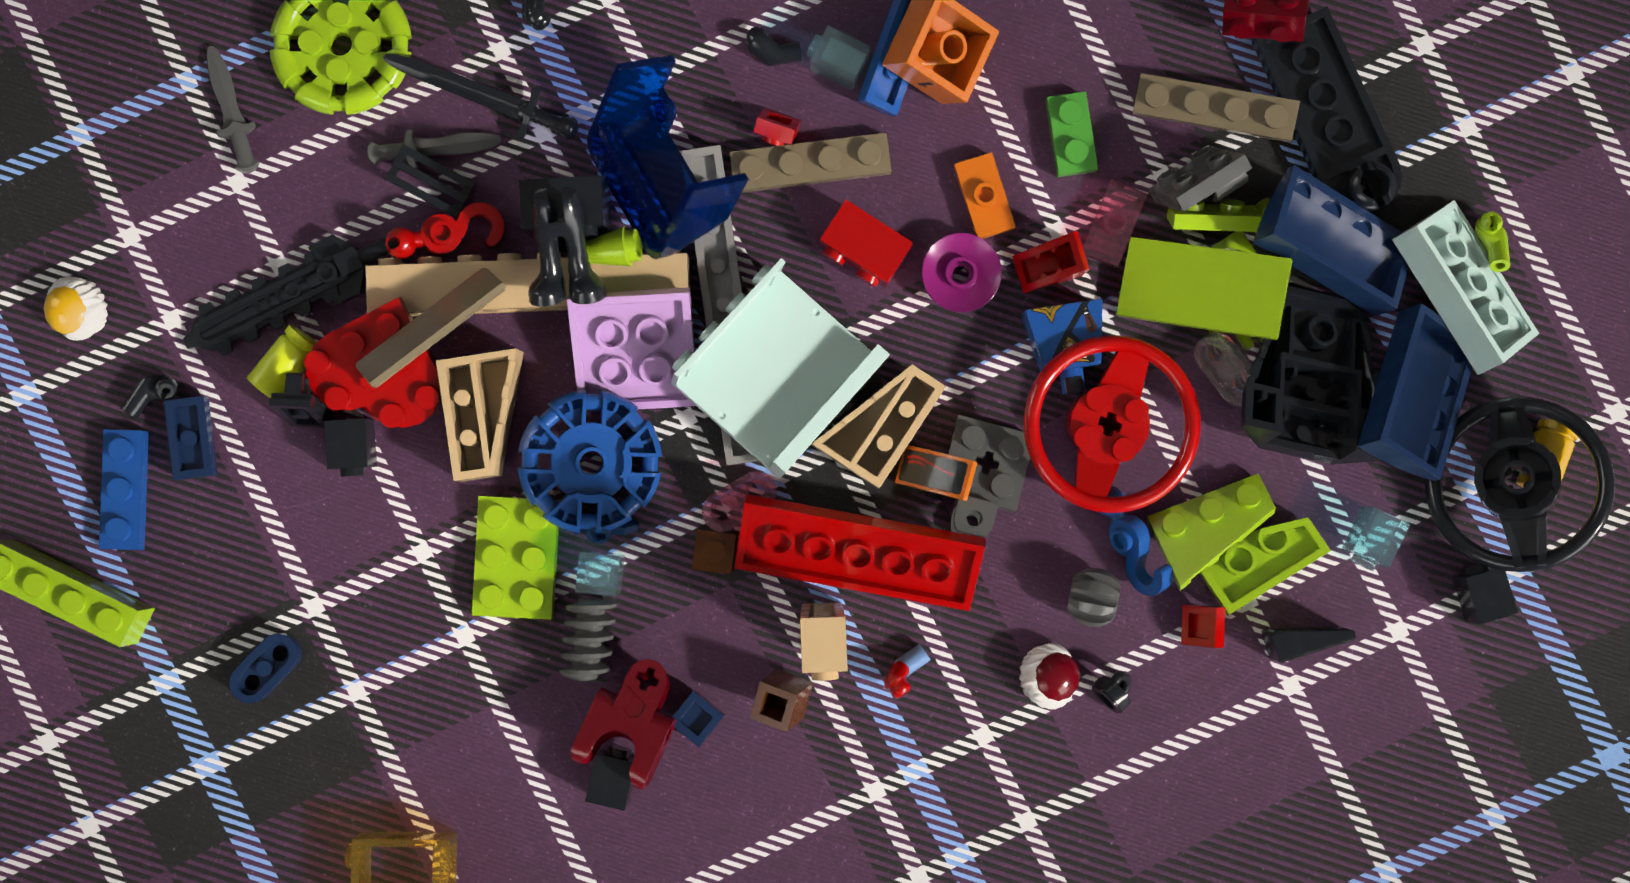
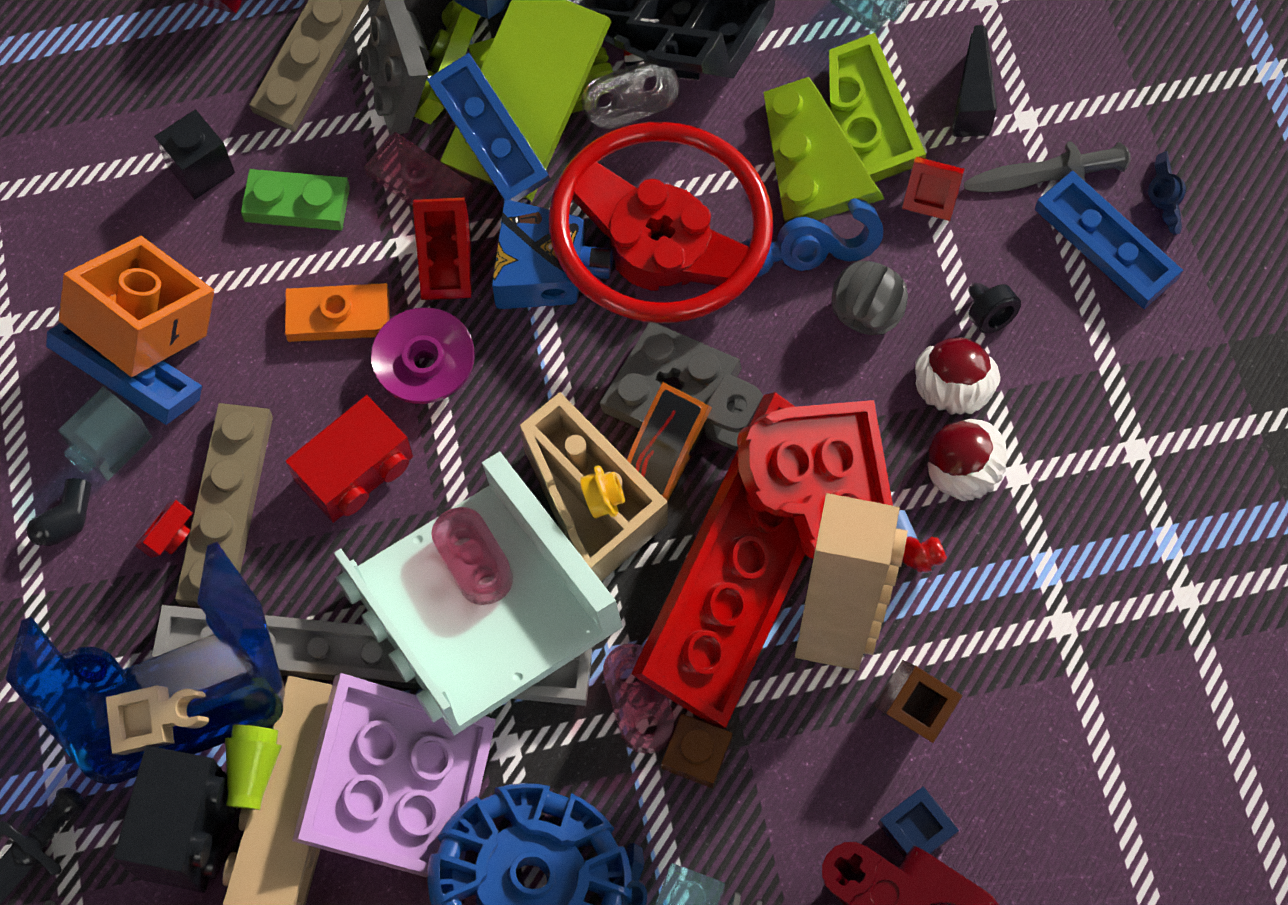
camera: 75 degrees left, 20 degrees down
black piece [528,187,606,307] -> none
none -> tan plate [106,685,209,755]
none -> black brick [154,109,235,200]
none -> blue plate [427,53,550,201]
none -> clear pink plate [431,507,513,605]
none -> yellow plate [580,466,625,519]
none -> plate [737,400,893,559]
none -> hair [928,419,1008,501]
none -> dark grey sword [964,142,1131,192]
none -> blue plate [1034,170,1183,309]
none -> dark blue piece [1148,151,1186,235]

